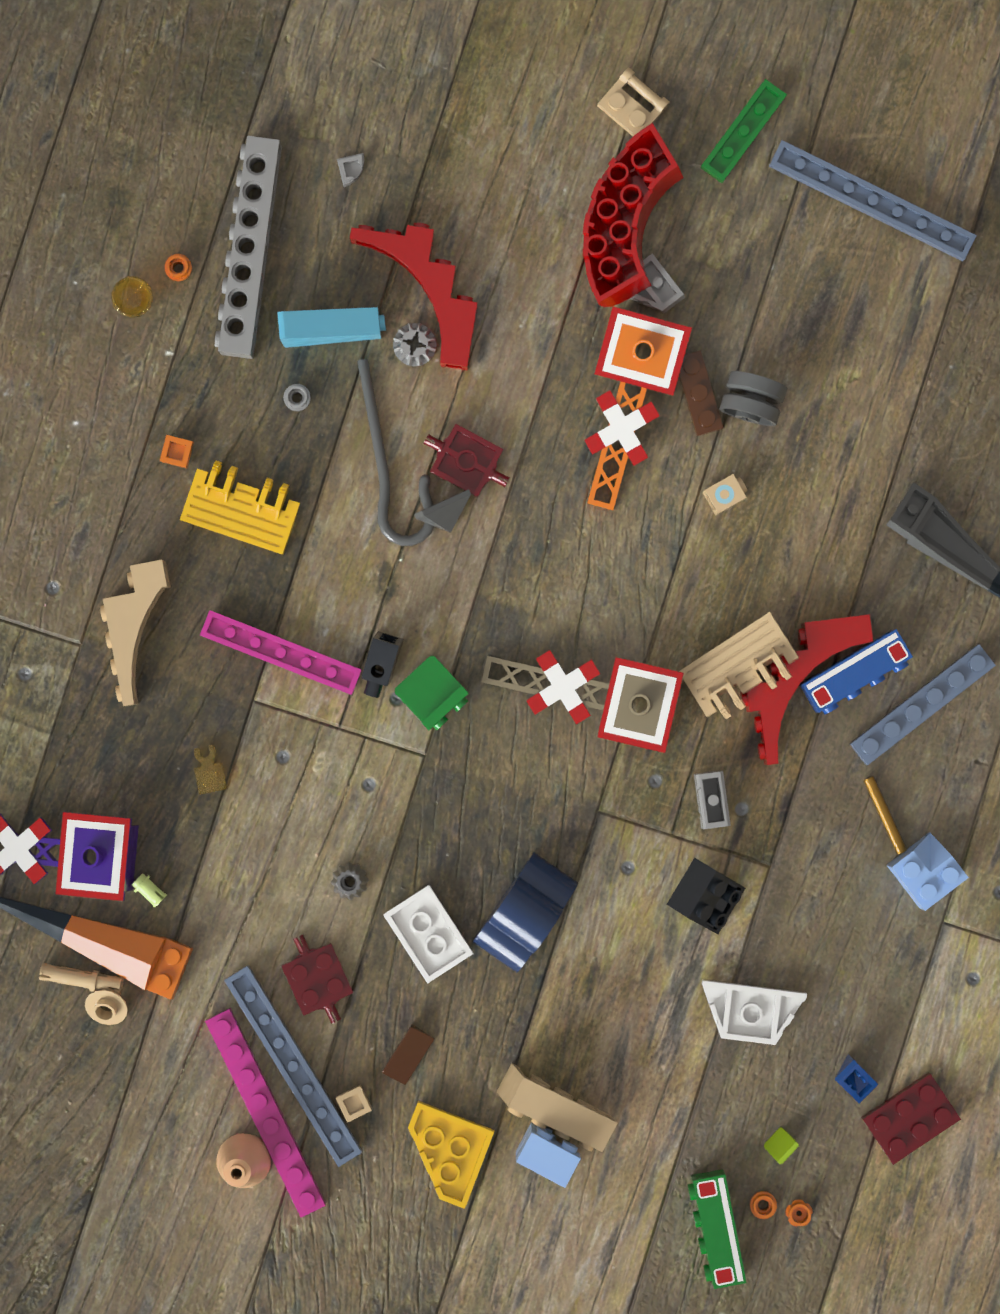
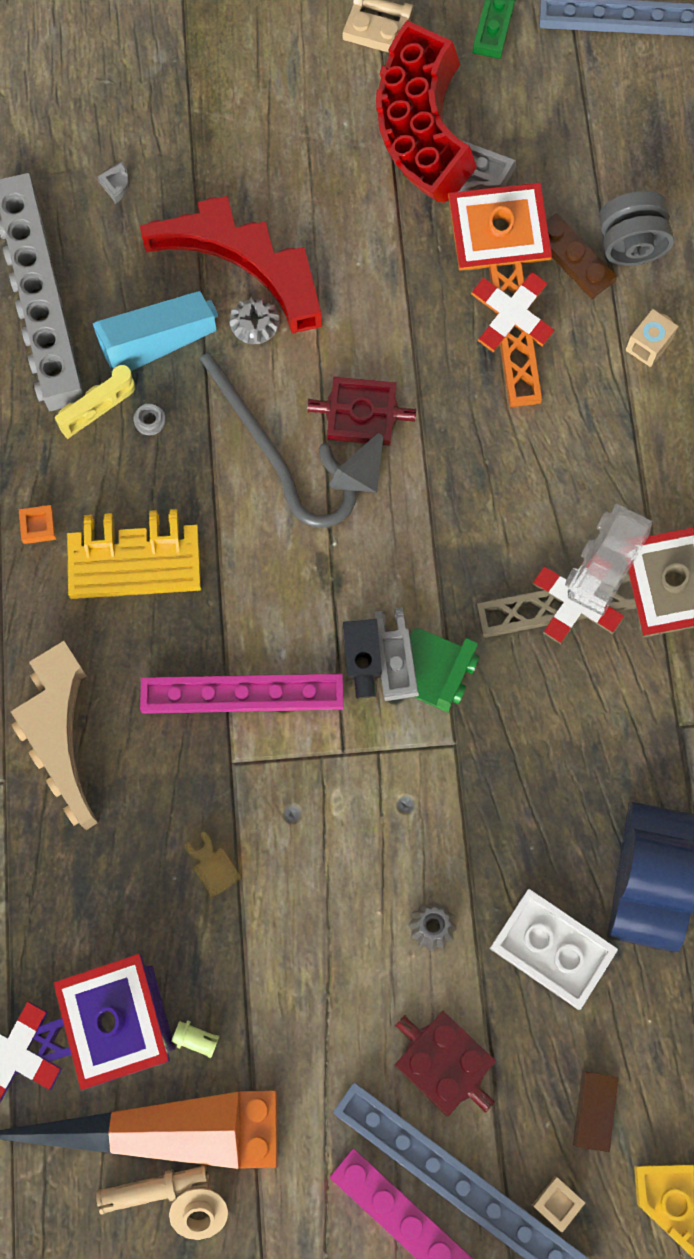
camera: 20 degrees left, 15 degrees down
none -> light yellow plate [55,365,135,439]
none -> light grey hinge [375,607,419,701]
none -> clear brick [565,504,653,617]

